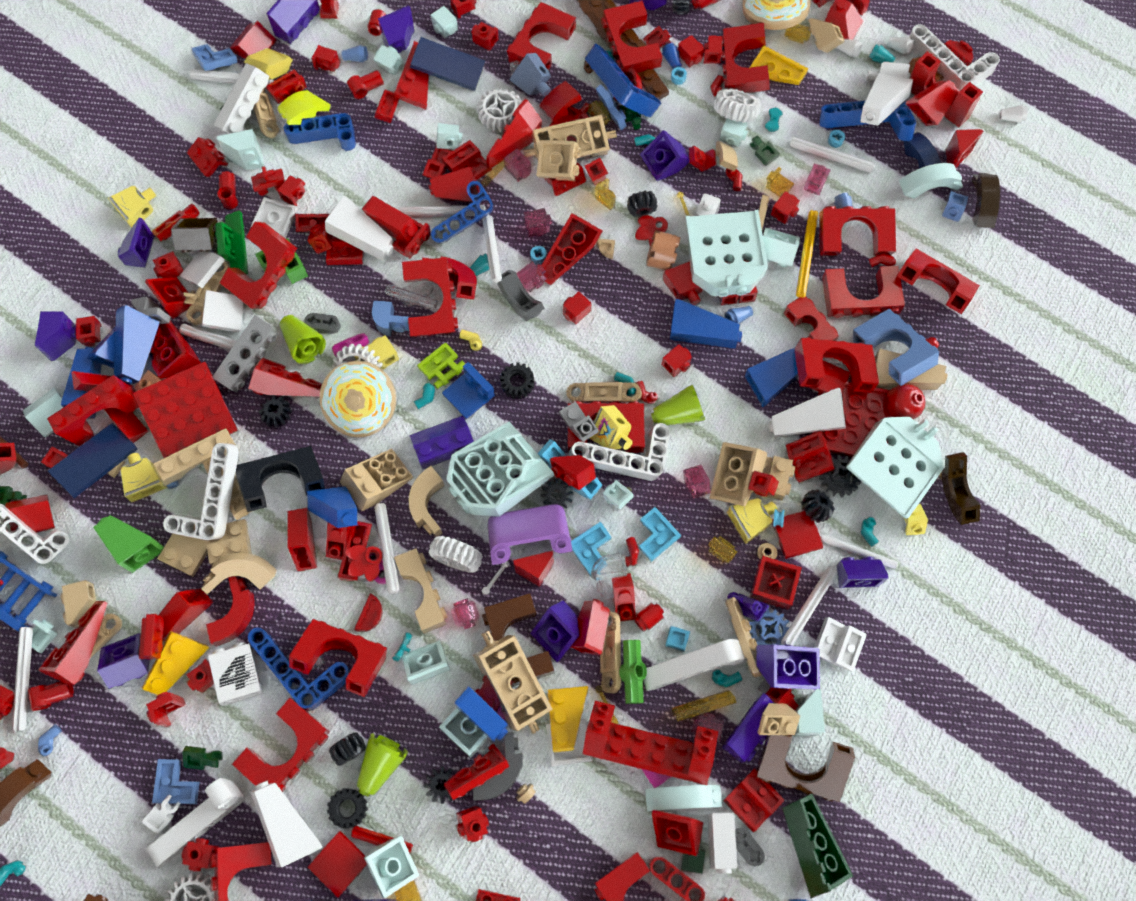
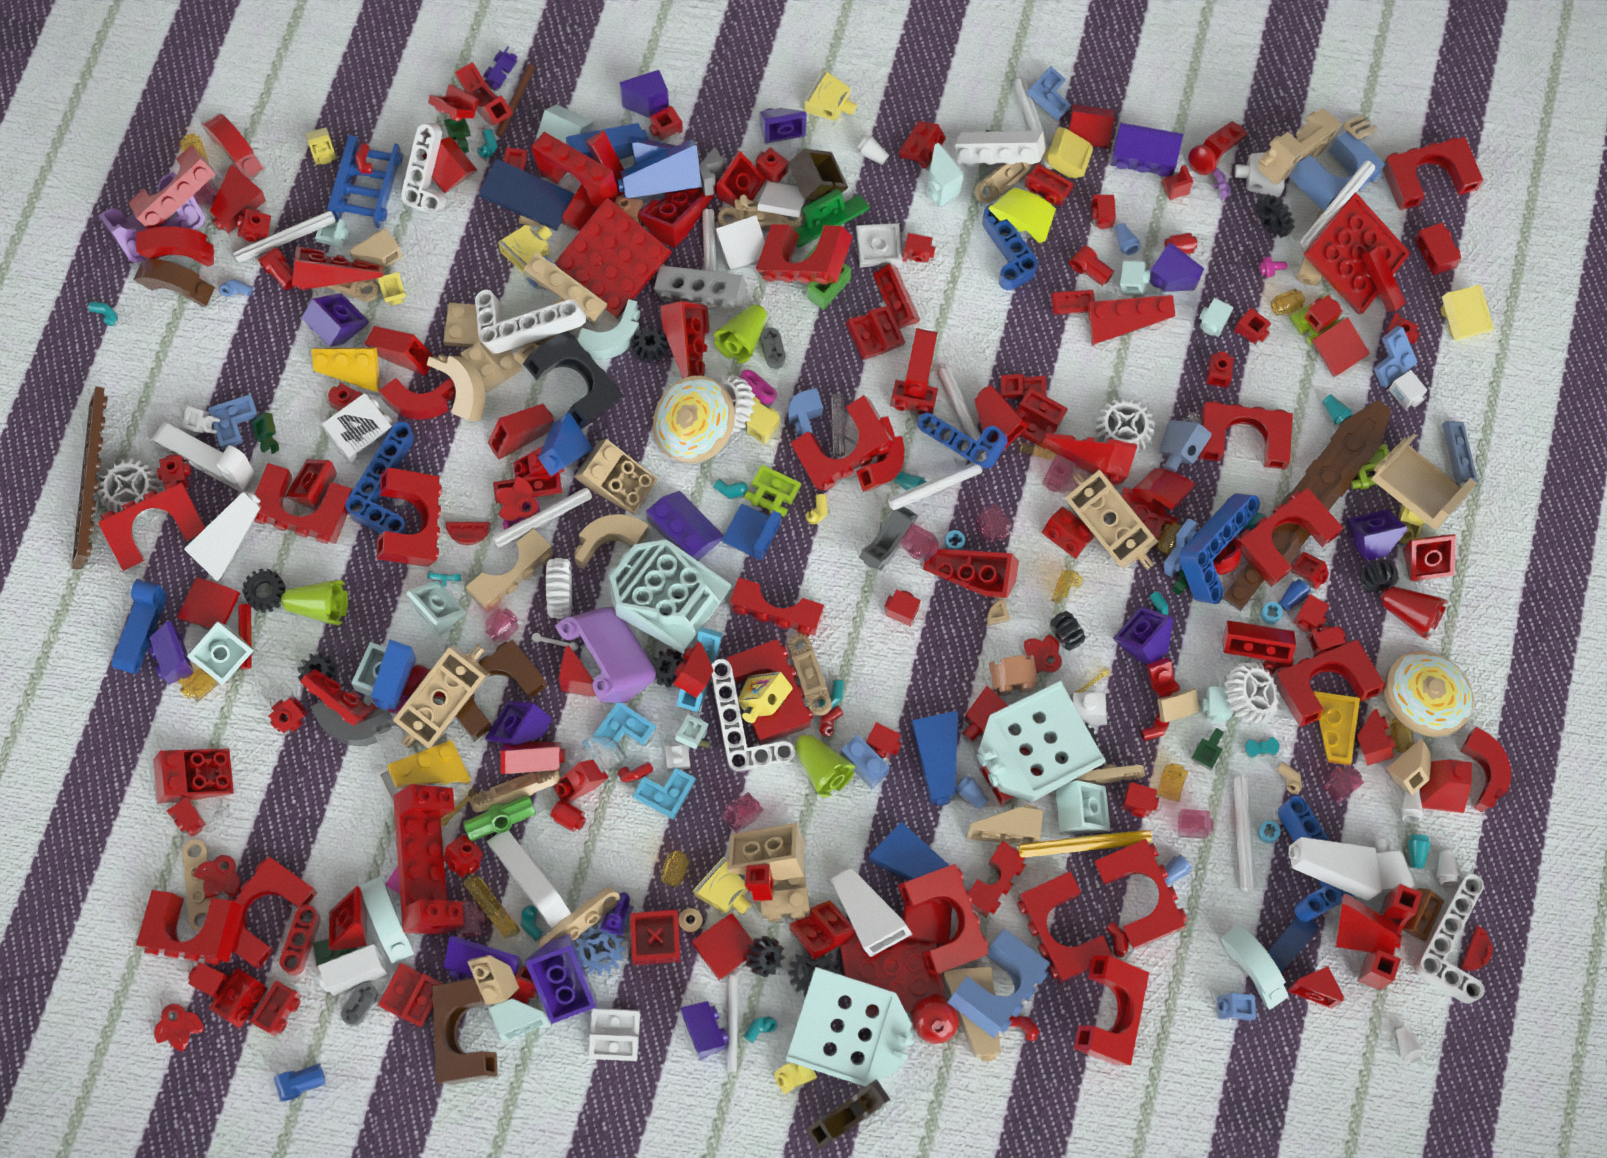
camera: 65 degrees right, 0 degrees up
bright green slope [93,515,164,573] -> none
red bracket [139,614,164,659] -> none
red bracket [146,692,186,727] -> none
red hinge [152,203,200,241] -> none
red piece [217,171,238,210] -> none
red hips [251,166,285,196] -> none
red bracket [307,223,332,254] -> none
white slope [325,196,393,261] -> none
black gear [329,732,366,766] -> none
dark blue tile [410,37,485,91] -> none
light aqua brick [437,123,462,150] -> none
black tyre [500,362,534,399] -> none
tan plate [516,783,536,804] -> none
tan plate [537,140,581,181] -> none
light grey slope [559,401,599,442] -> none
red brick [585,157,609,186] -> none
medium azure tile [665,626,690,652] -> none
medium azure bush [773,509,785,527] -> none
white axle [781,566,838,646] -> none
dark green wedge [782,794,853,898] -> none
dark brown arch [972,173,1000,228] -> none
none -> red slope [285,459,337,511]
none -> light yellow bracket [378,272,406,306]
none -> red brick [443,835,483,878]
none -> teal arm [477,129,497,159]
none -> light aqua arch [578,299,640,360]
none -> white tile [665,744,690,771]
none -> red arch [730,577,824,636]
none -> medium blue brick [840,734,890,789]
none -> white cone [857,136,889,165]
none -> tan slope [966,805,1043,846]
none -> red brick [1222,620,1296,664]
none -> tan arm [1276,762,1302,794]
none -> clear pink brick [1324,765,1365,804]
none -> red slope [1357,709,1396,766]

